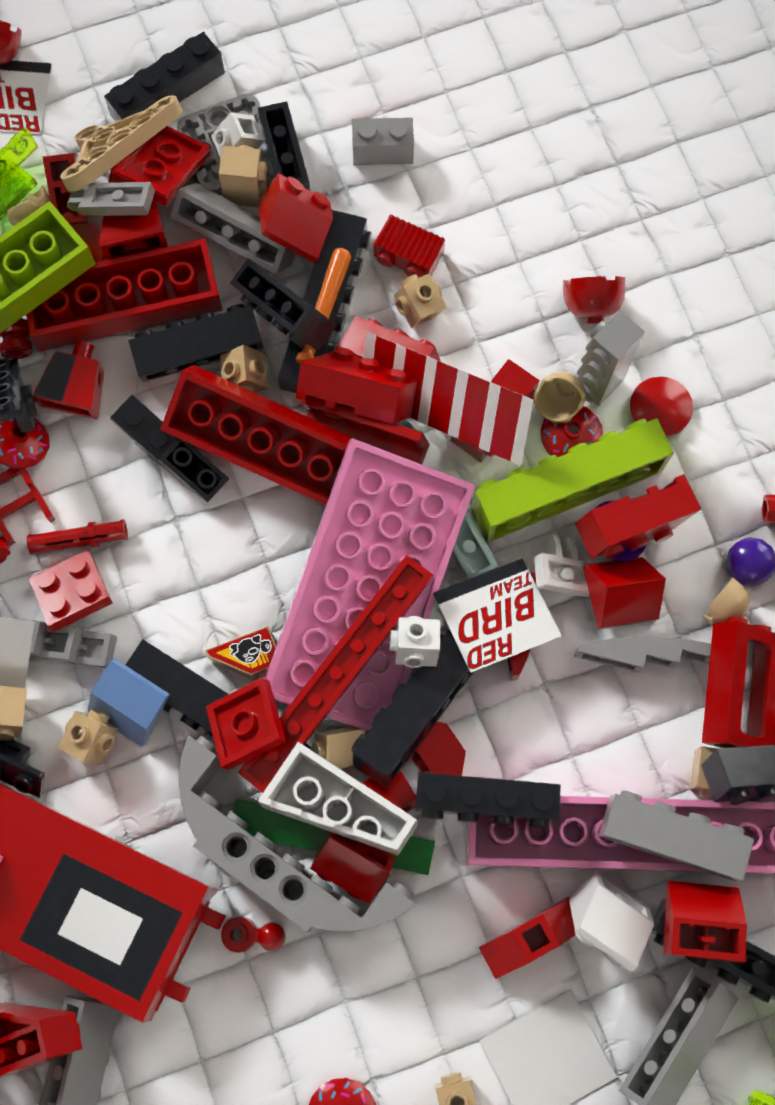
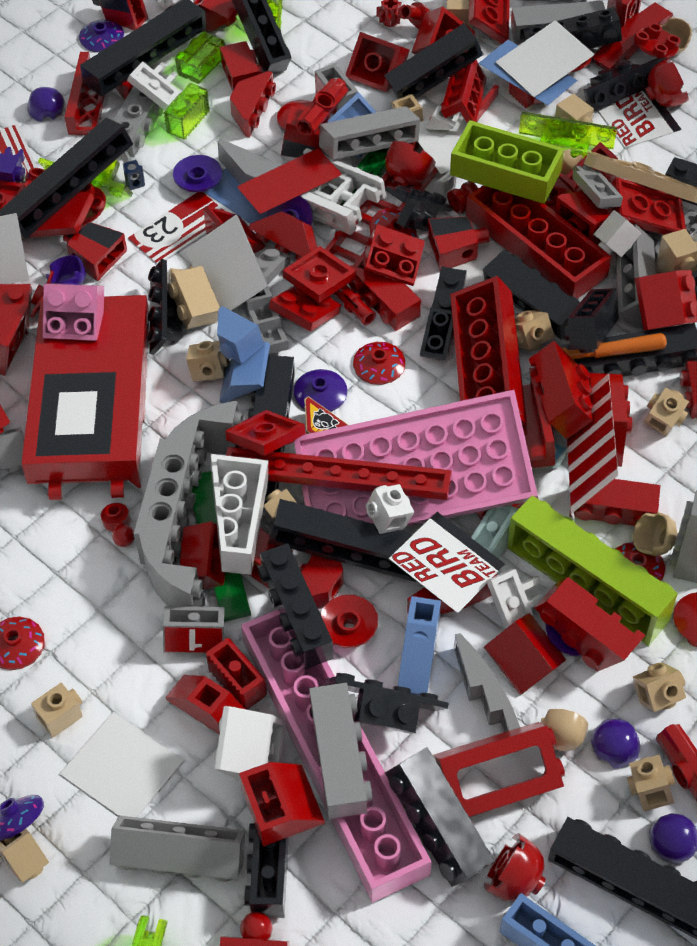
camera: 65 degrees right, 20 degrees down
none -> brick [163,606,225,654]
none -> red brick [206,638,268,710]
none -> medium blue slope [217,306,264,364]
none -> red plate [283,246,356,303]
none -> dark purple dish [294,369,347,412]
none -> red dish [321,595,378,648]
none -> black bracket [325,673,449,734]
none -> red slope [348,265,421,331]
none -> red dish [353,341,406,385]
none -> red slope [363,224,425,286]
none -> medium blue slope [398,596,441,696]
none -> white brick [594,210,642,257]
none -> tan brick [633,663,686,712]

